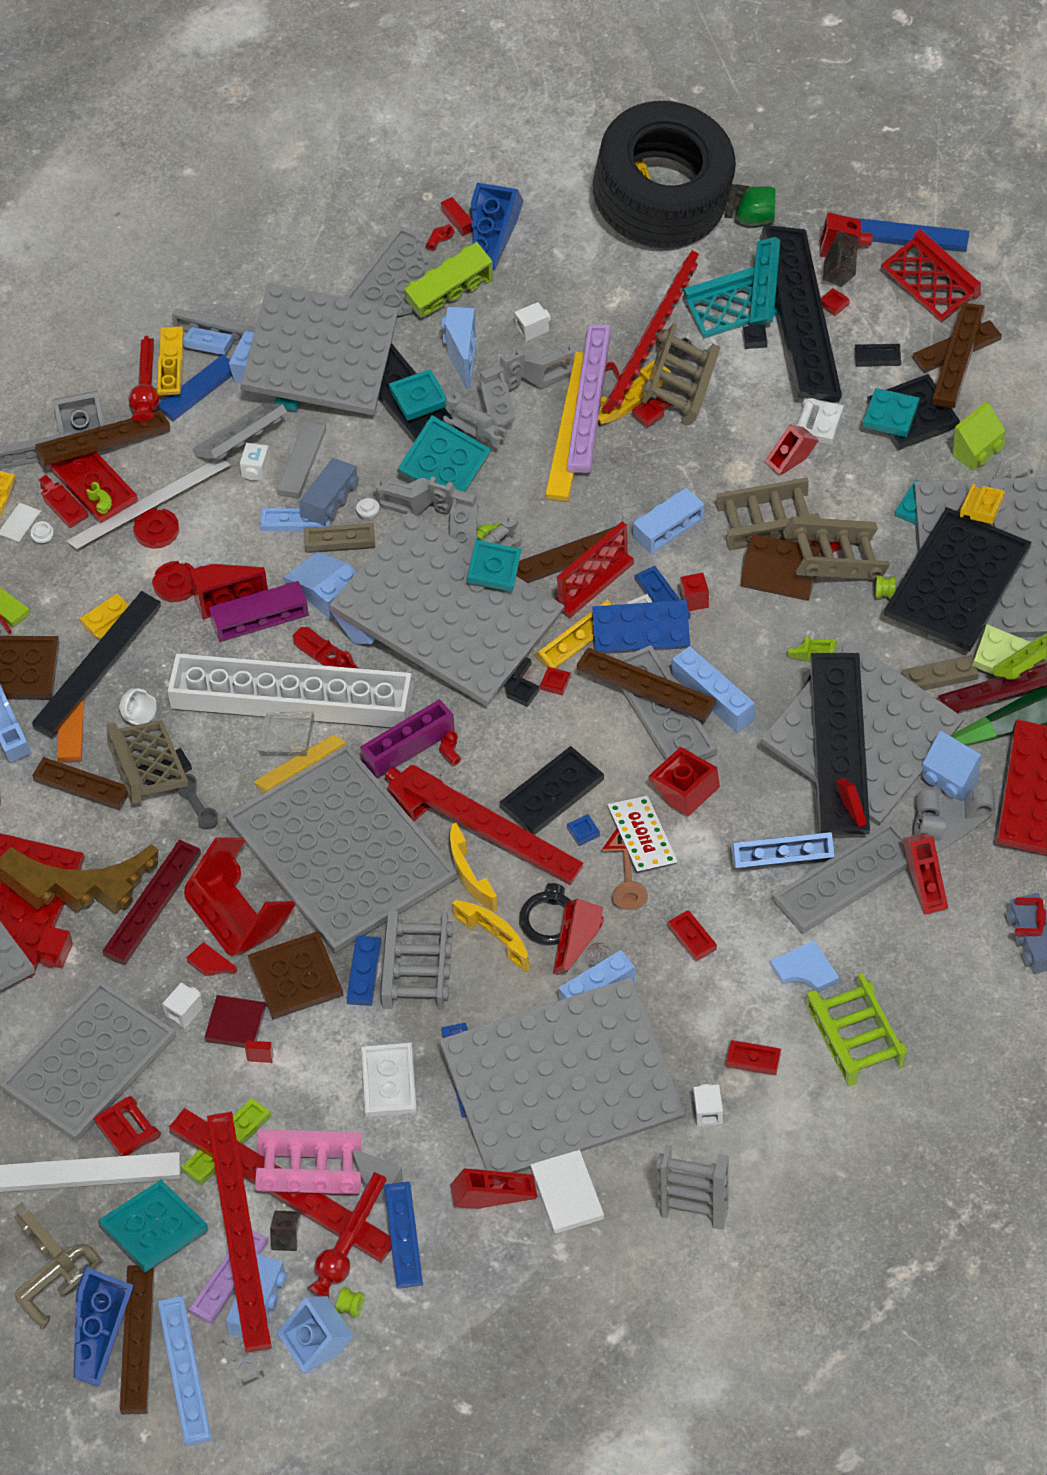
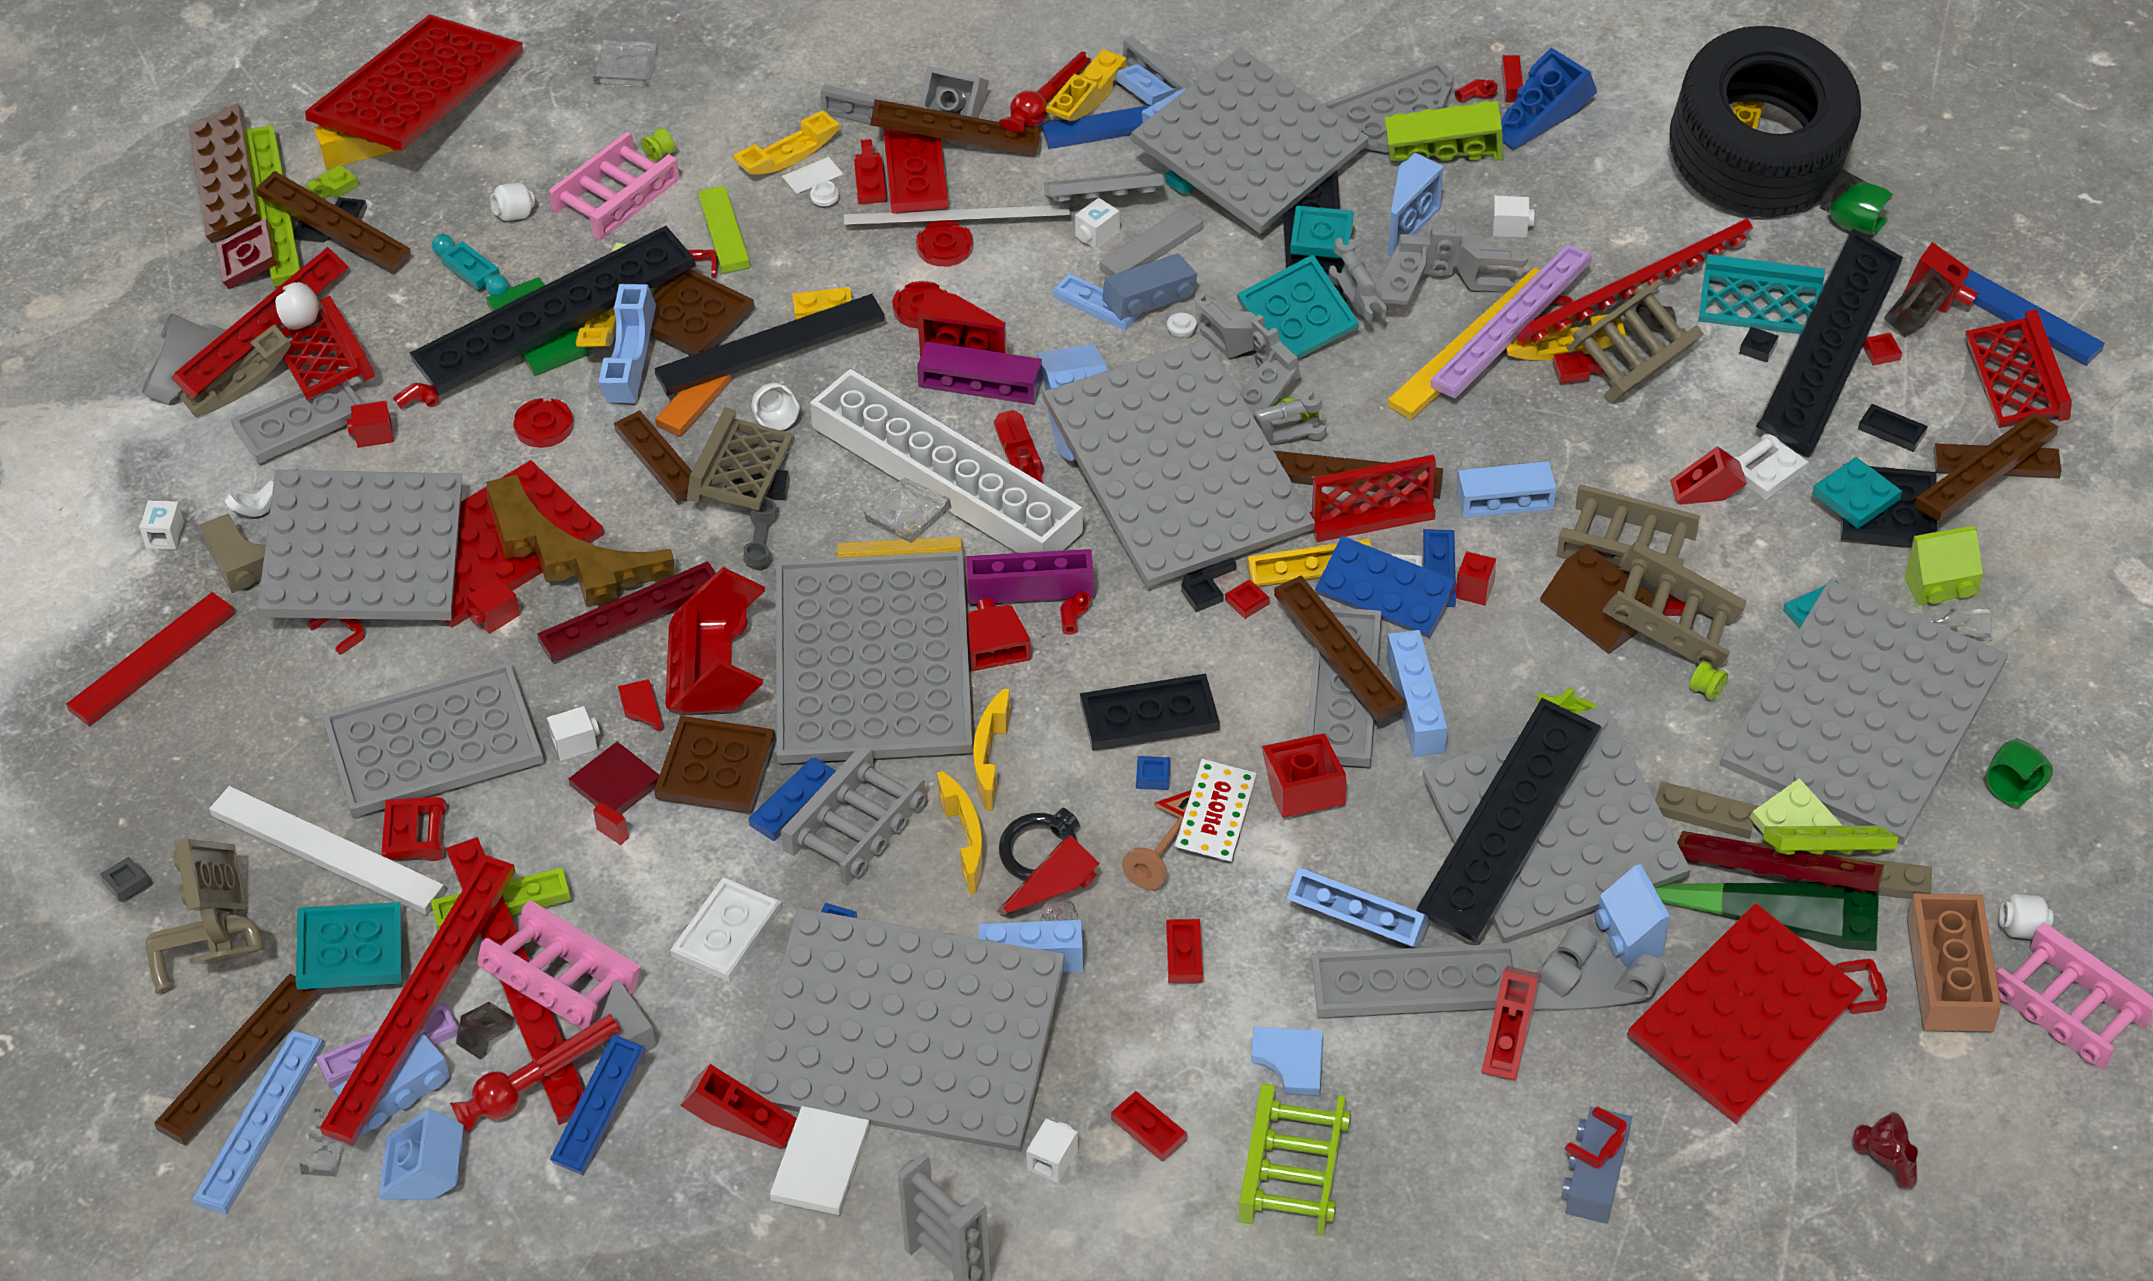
camera: 30 degrees right, 5 degrees down
blue wedge [73,1267,133,1387] -> none
lime arm [86,482,112,514] -> none
dark tan plate [304,523,375,552] -> none
lime wheel [336,1287,365,1318] -> none
red plate [403,768,584,885] -> none
teal plate [466,540,522,592] -> none
teal plate [750,237,780,325] -> none
red tile [836,778,867,828] -> none
black plate [884,507,1032,651] -> none
yellow plate [960,483,1005,524] -> none

